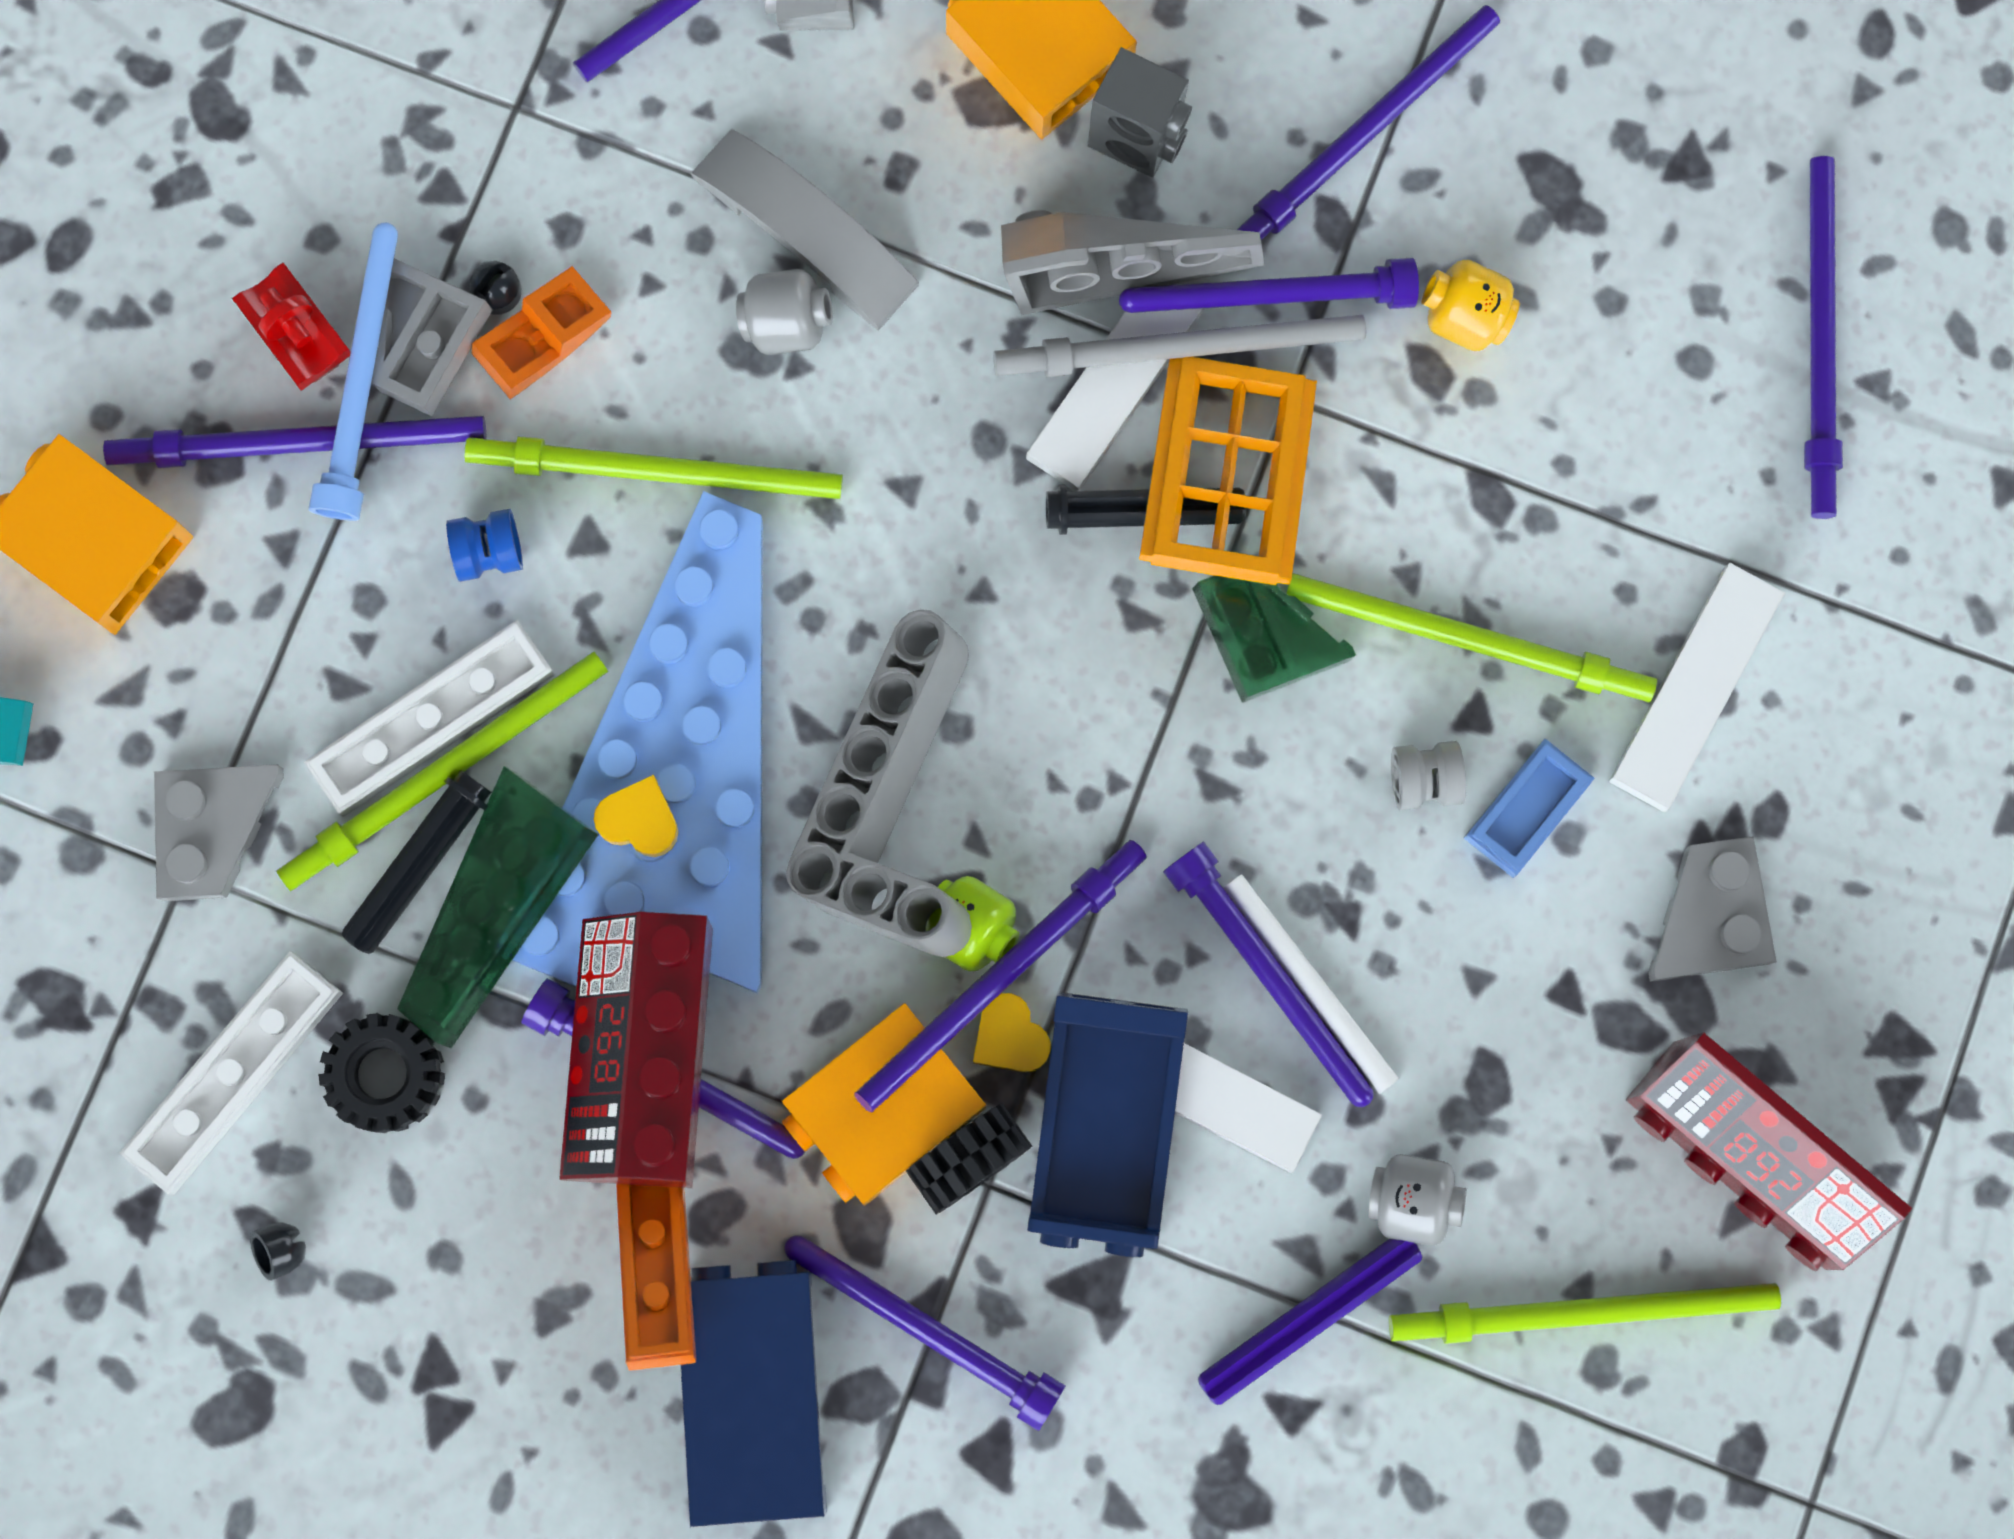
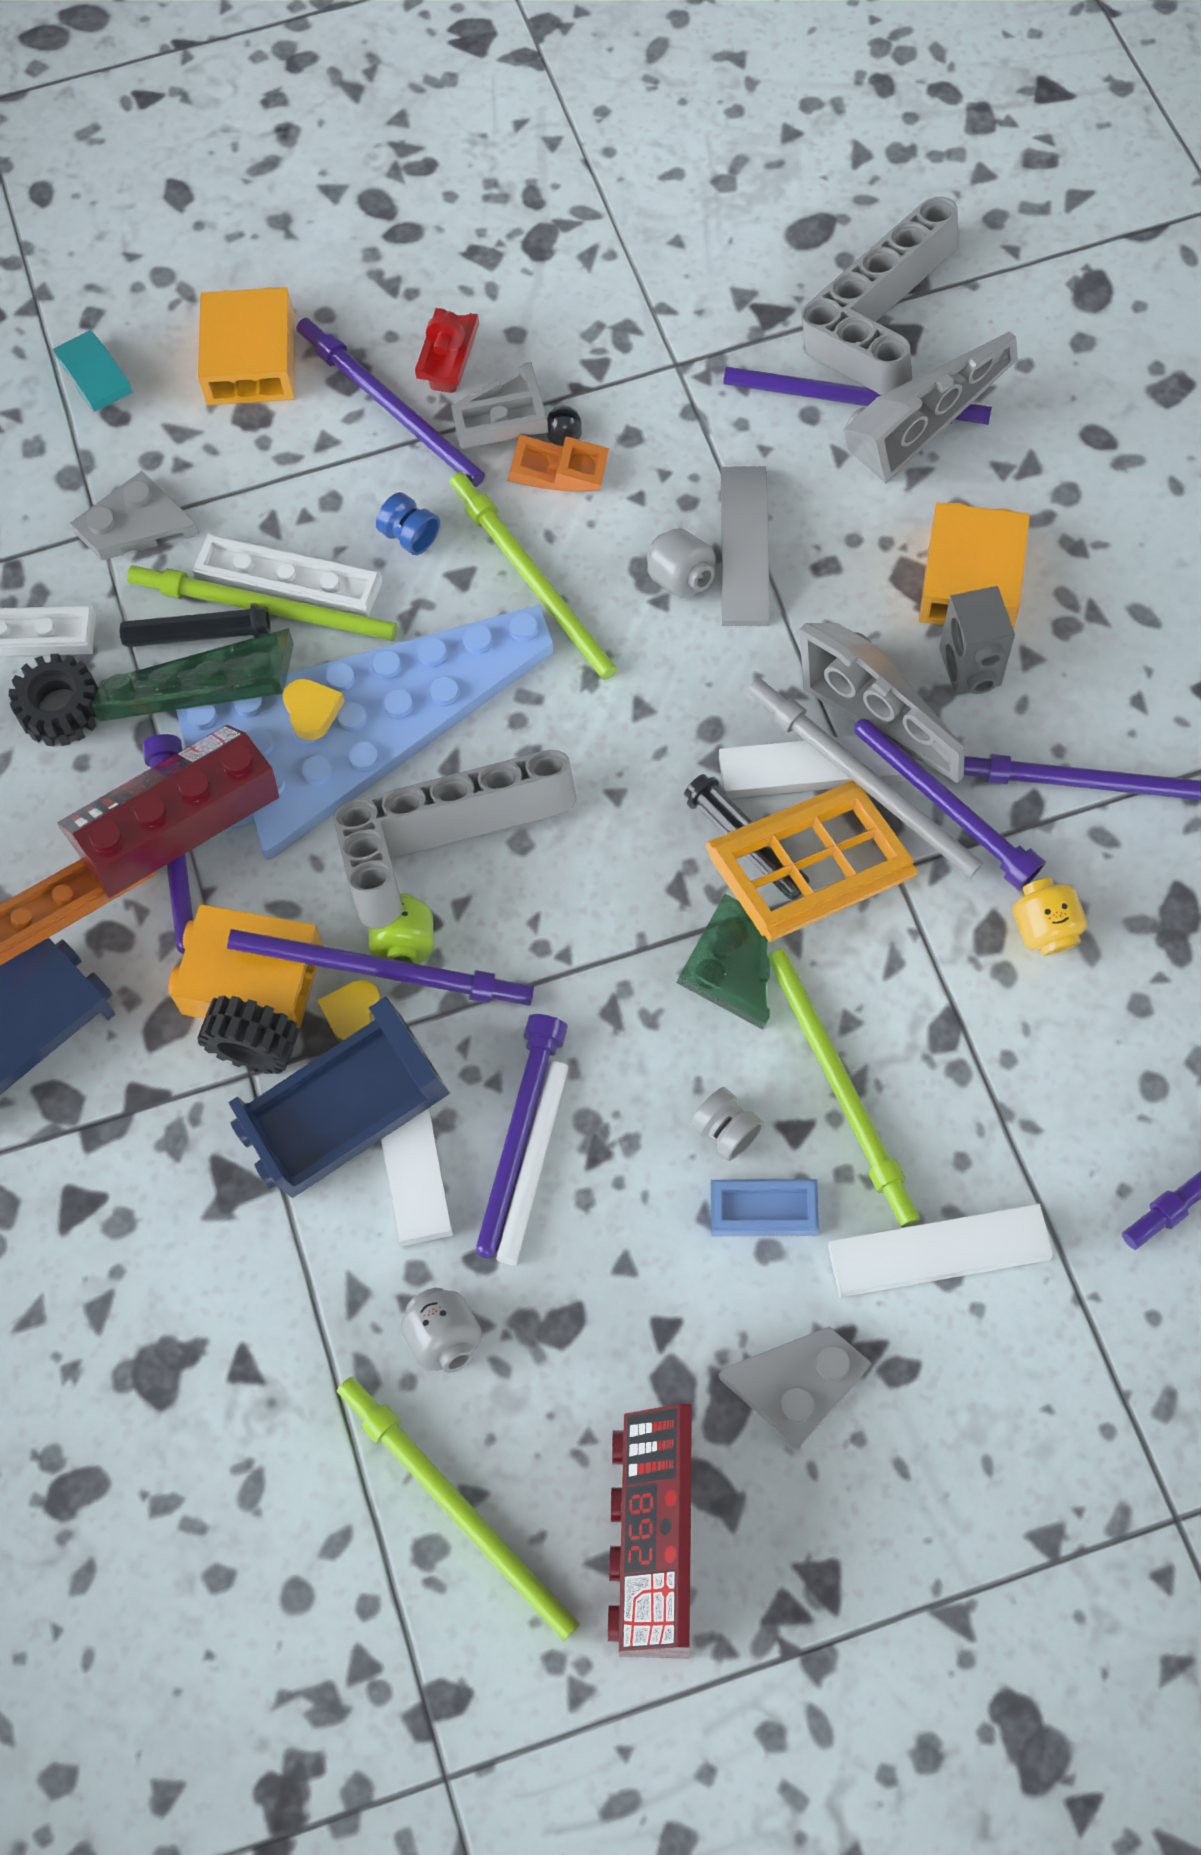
camera: 60 degrees right, 15 degrees down
light blue piece [308,222,398,521] -> none
dark purple piece [784,1235,1066,1431] -> none
dark purple axle [1198,1239,1423,1405] -> none

